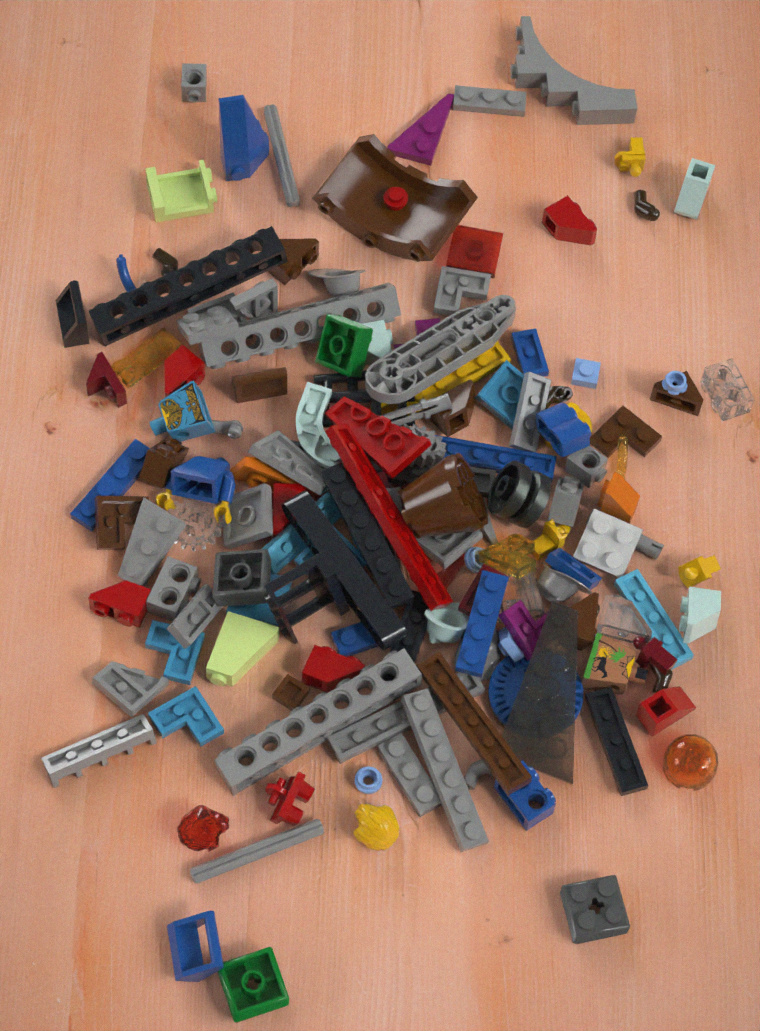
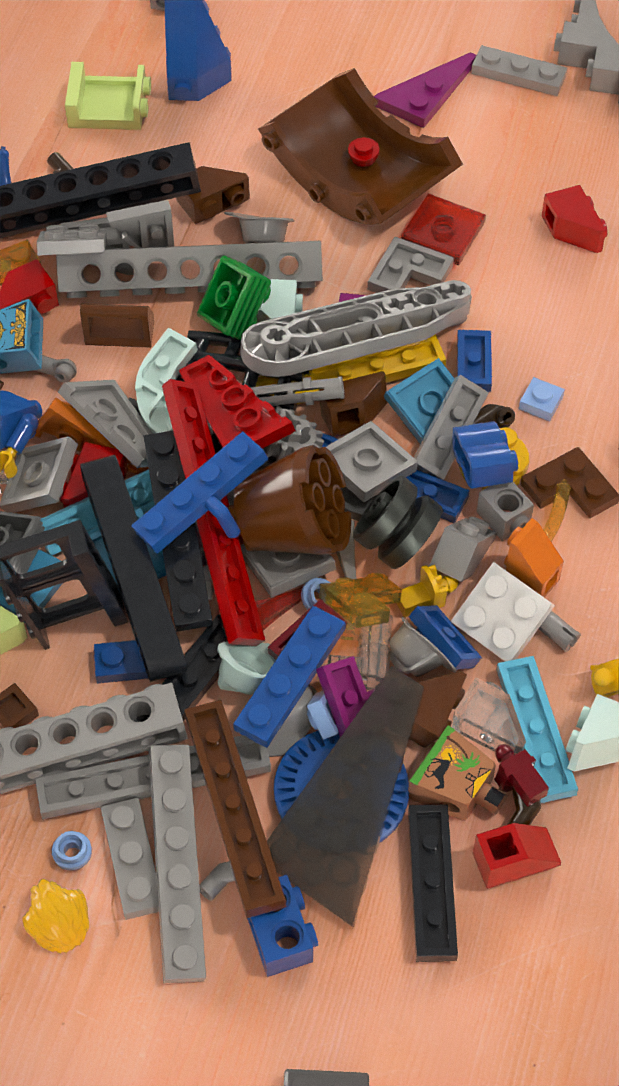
camera: 20 degrees right, 5 degrees down
light grey axle [264,104,300,207] -> none
red slope [302,645,365,693] -> none
clear orange cylinder [663,734,719,791] -> none
none -> blue plate [131,431,269,554]
none -> light grey plate [326,421,418,502]

